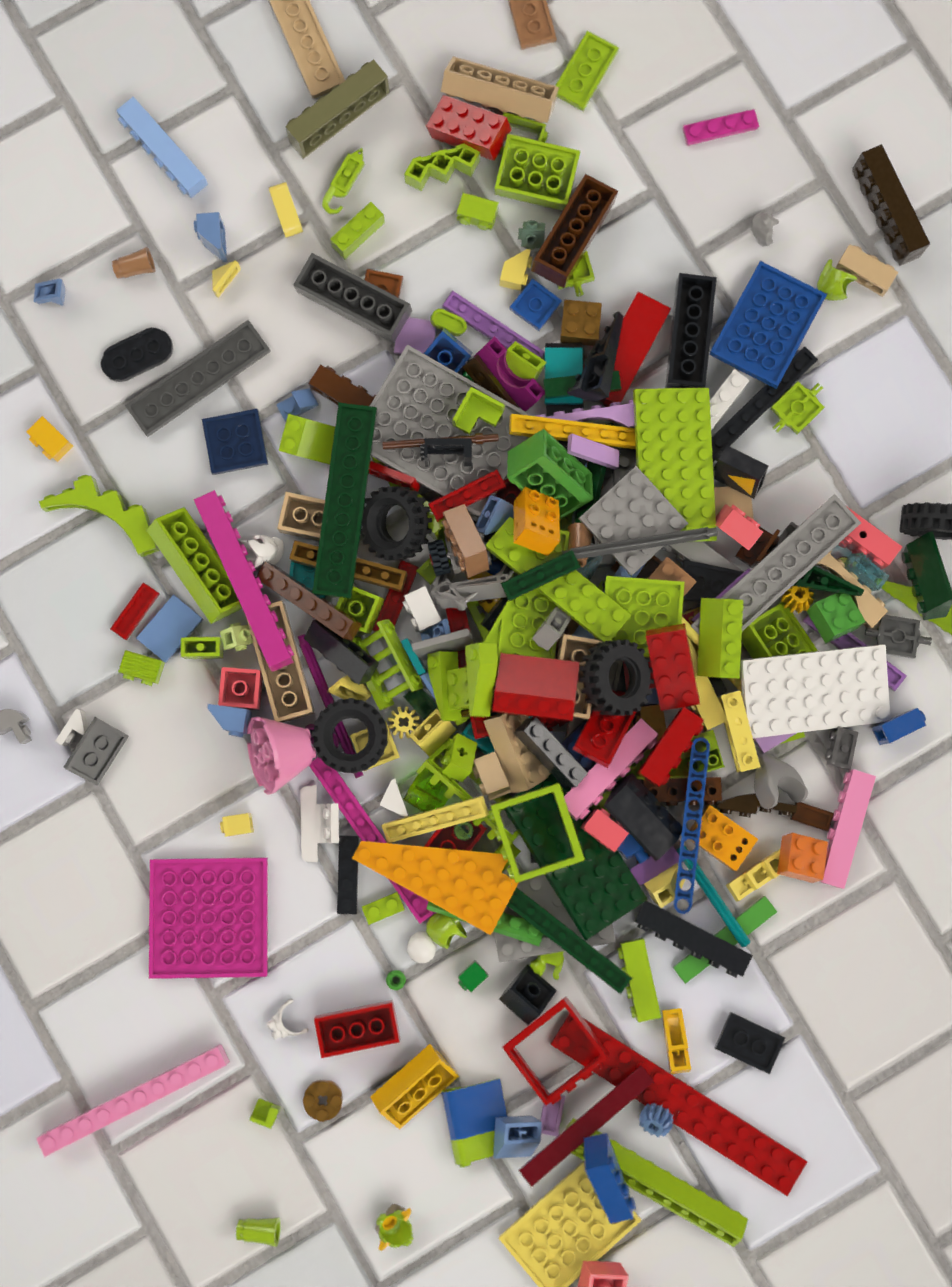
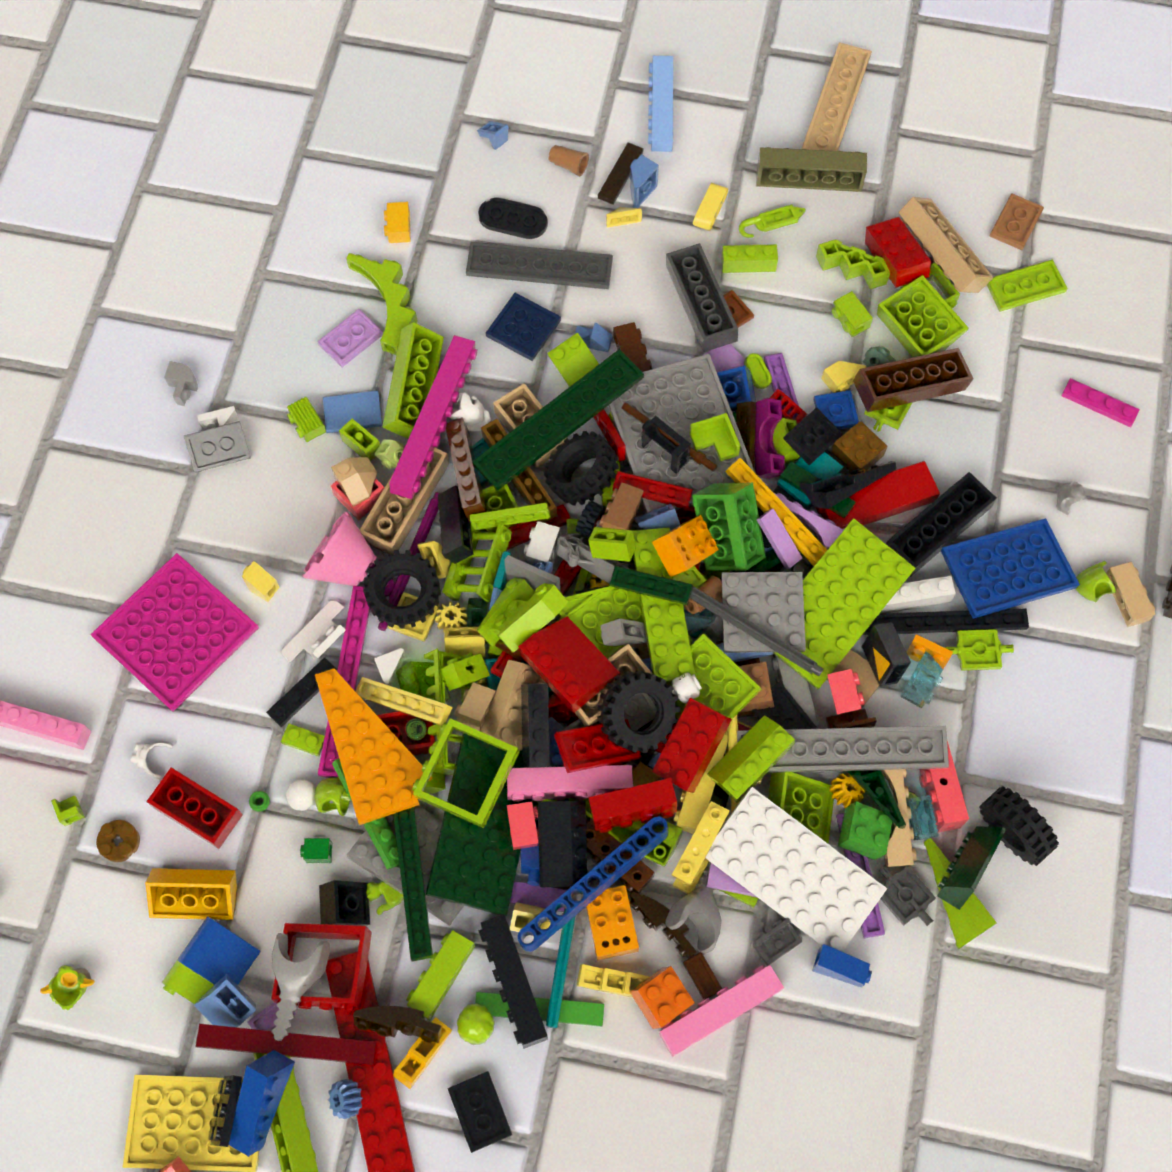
camera: 45 degrees right, 15 degrees down
red plate [110,582,160,641] -> none
medium blue slope [207,704,252,738] -> none
none -> black plate [209,1075,242,1147]
none -> light grey animal [272,933,330,1041]
none -> lavender tile [318,309,383,368]
none -> tan slope [331,457,377,507]
none -> dark brown slope [353,1006,442,1043]
none -> lime hair [457,1003,495,1045]
none -> lime tile [470,503,551,530]
none -> lime brick [588,527,636,562]
none -> dark brown tile [598,142,644,205]
none -> white head [672,673,702,703]
none -> red slope [770,389,807,424]
none -> black plate [783,408,843,466]
none -> clear light blue slope [900,651,943,708]
none -> light orange plate [907,634,953,671]

